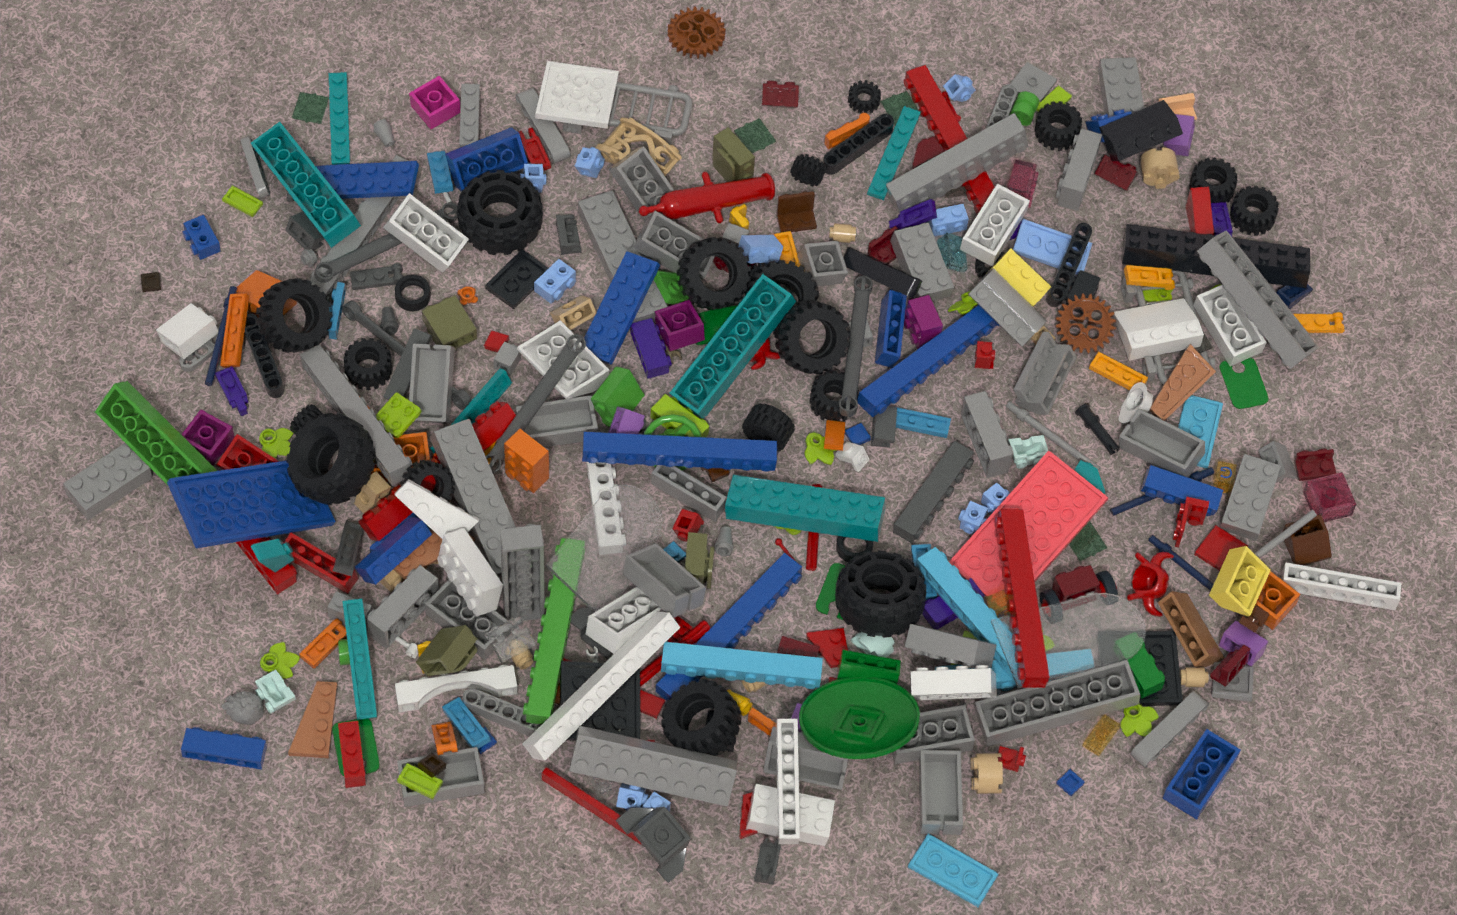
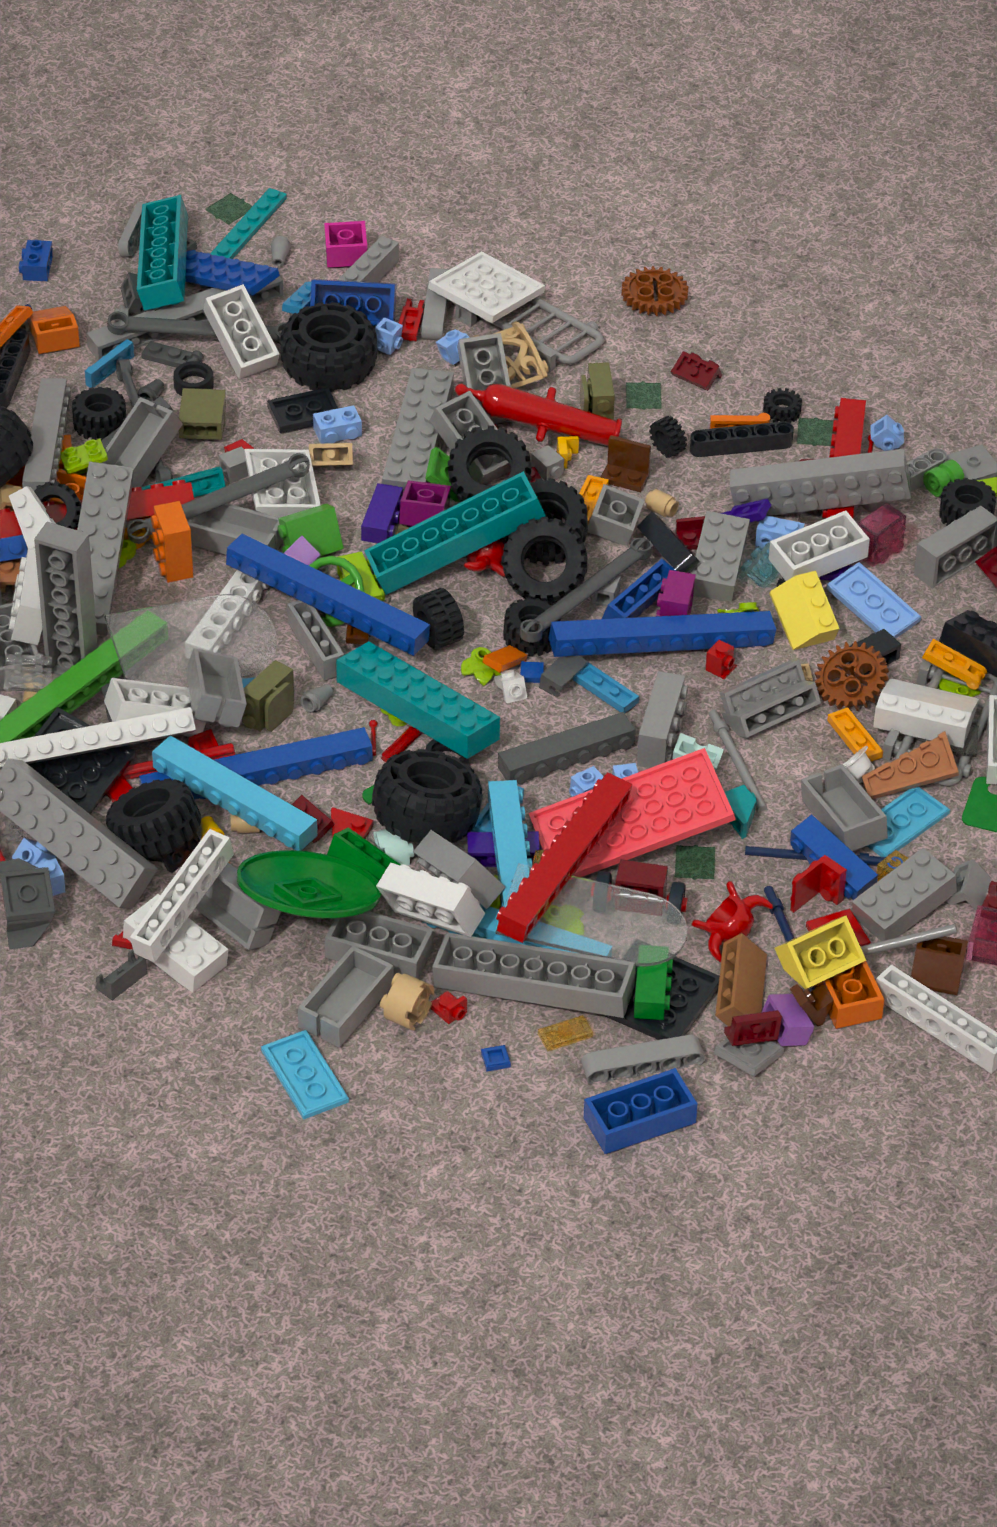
camera: 35 degrees right, 15 degrees down
lime tile [222,185,263,217] -> none
black tyre [256,278,332,353] -> none
orange plate [457,286,478,305] -> none
dark grey hinge [556,214,582,255] -> none
blue plate [584,251,660,365] -> none
red brick [672,509,704,542] -> none
light blue brick [738,235,783,264] -> none
teal plate [867,106,921,200] -> none
light grey brick [968,268,1047,347] -> none
black beam [1046,222,1092,307] -> none
black pin [1075,403,1120,455] -> none
lime plate [1121,704,1159,737] -> none
tan brick [1180,667,1209,687] -> none

